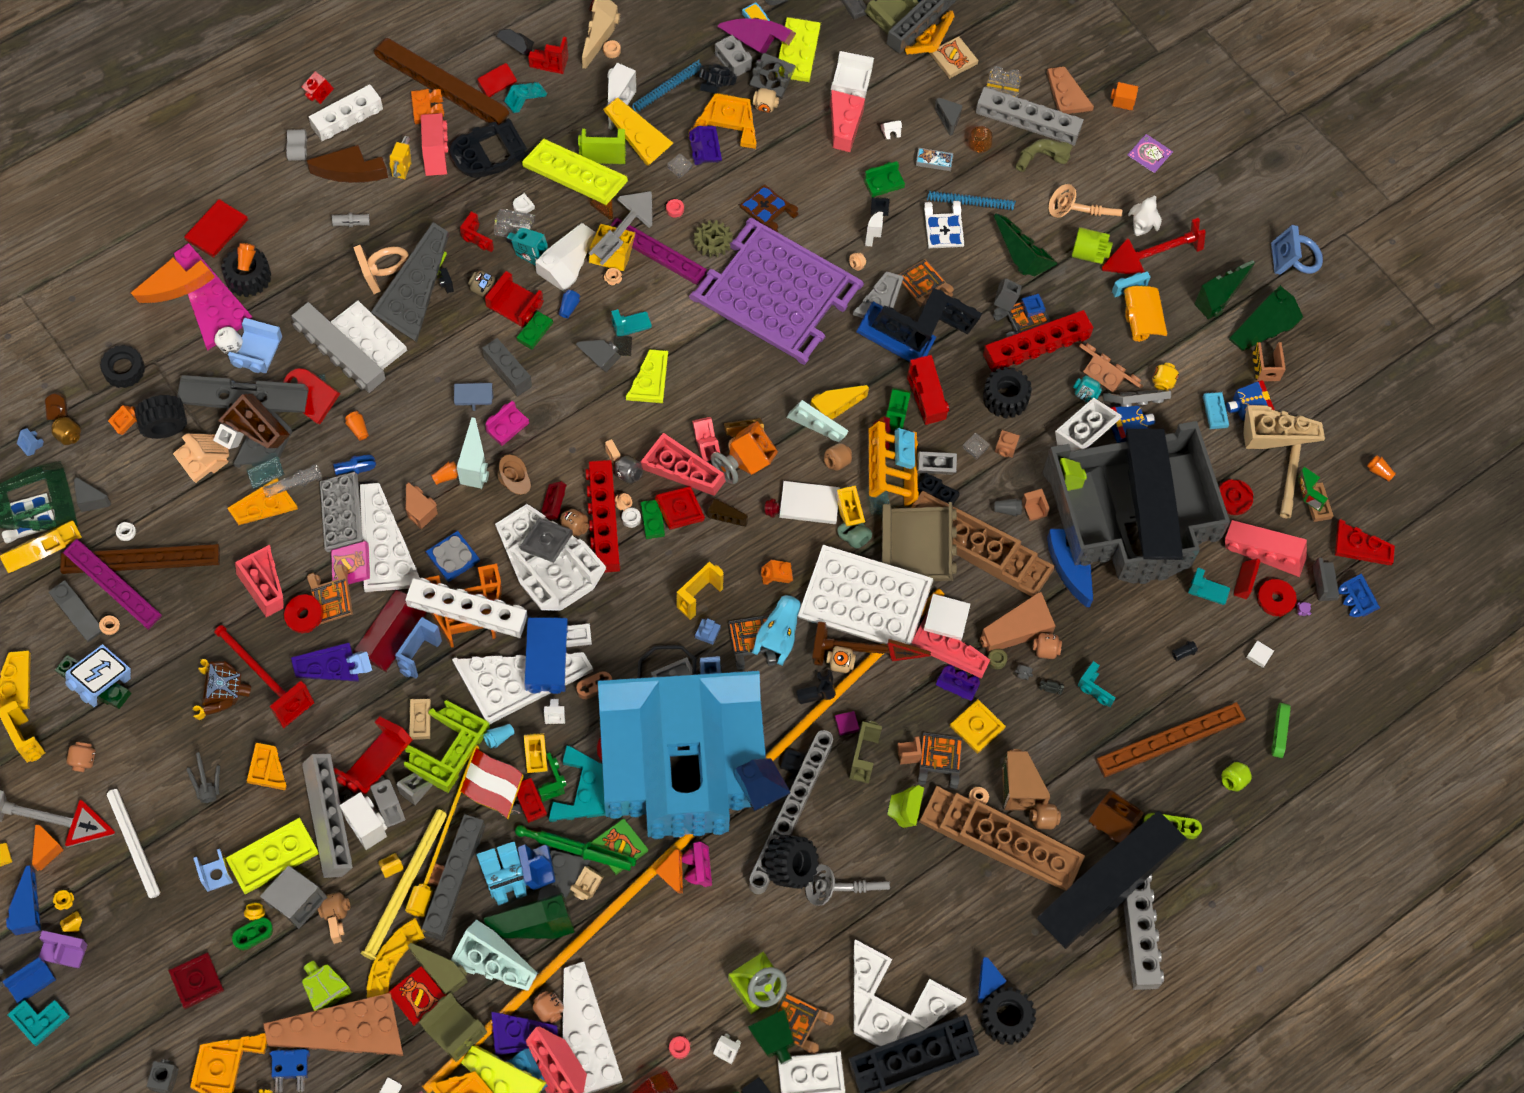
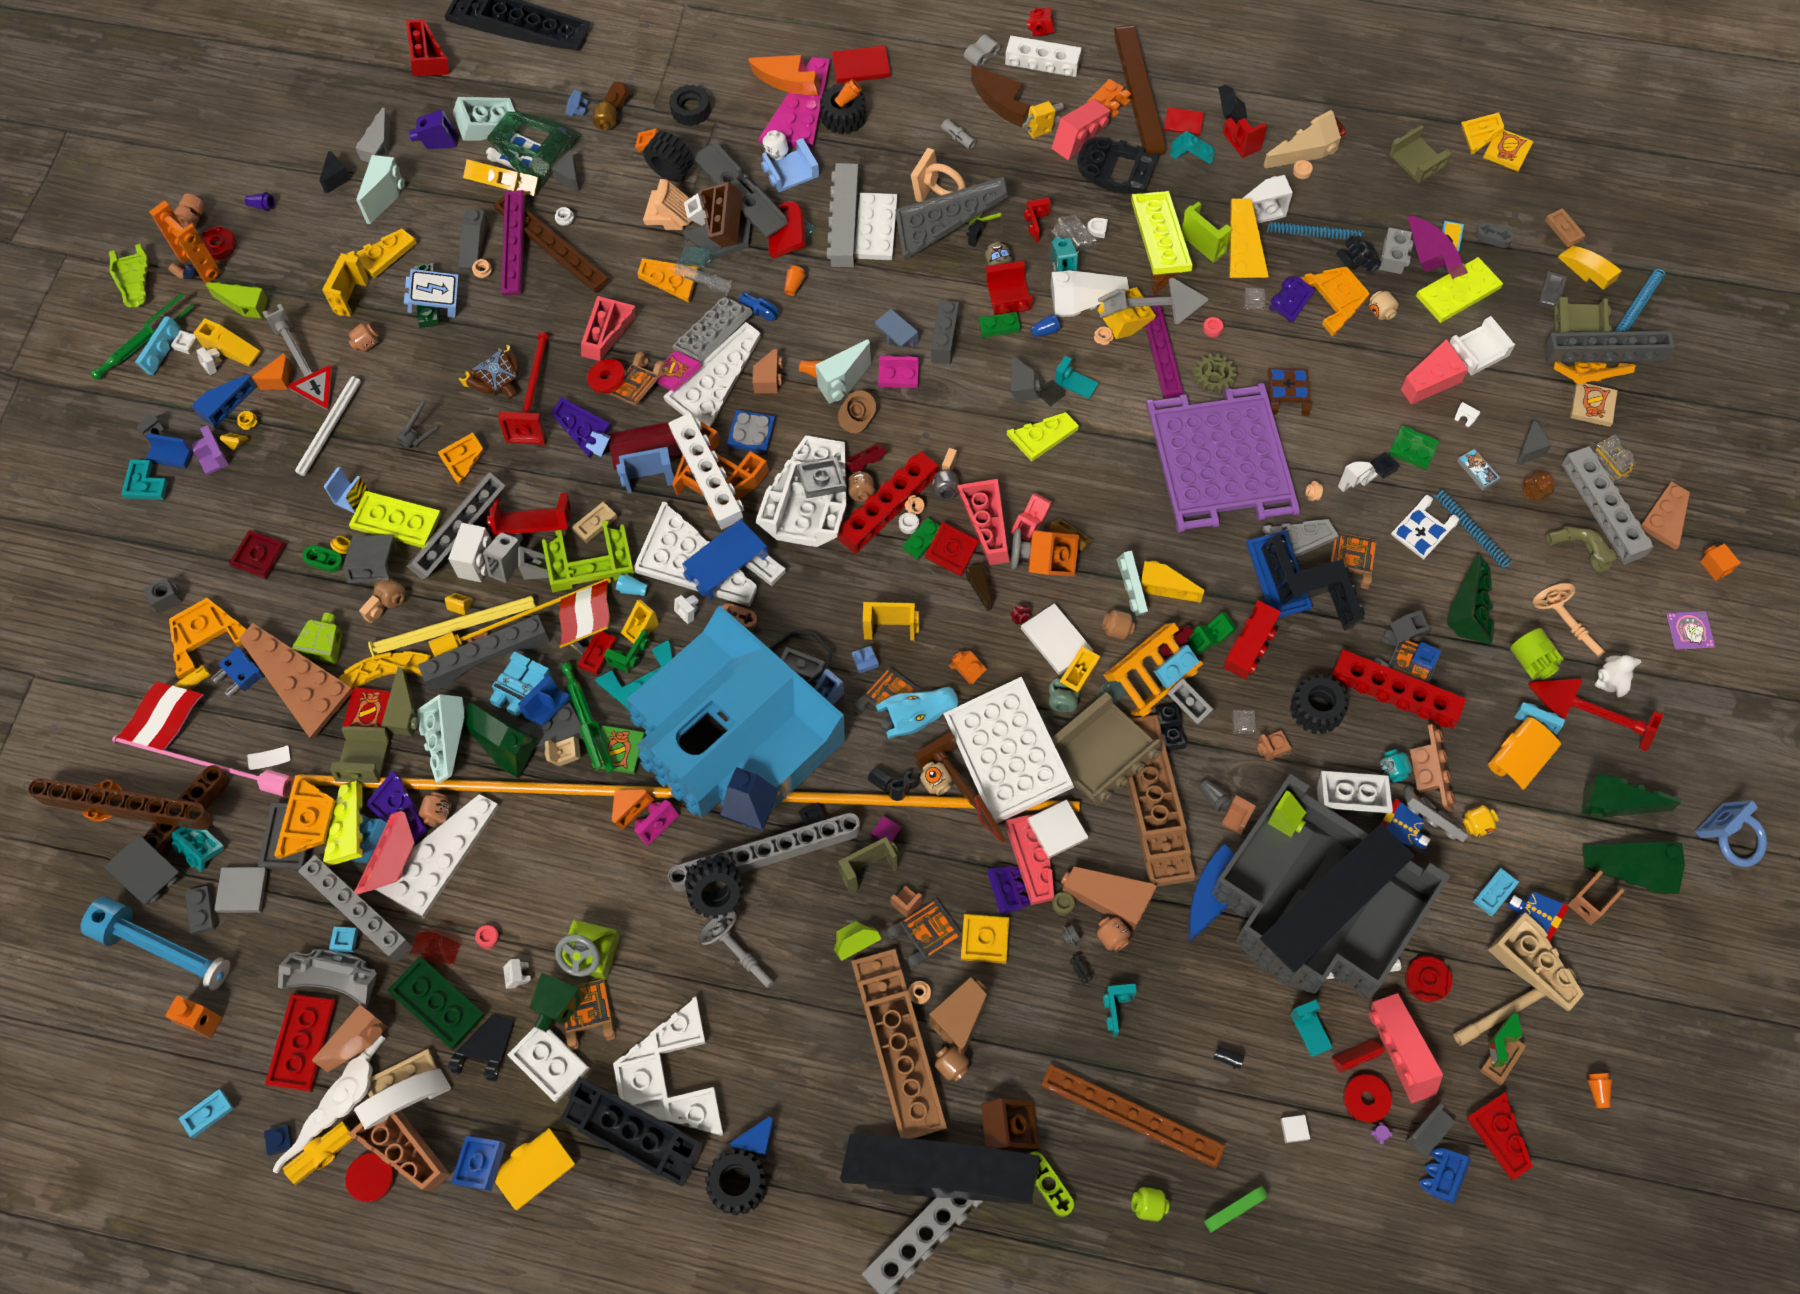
camera: 55 degrees right, 0 degrees up
dark grey piece [750,53,796,99] -> none

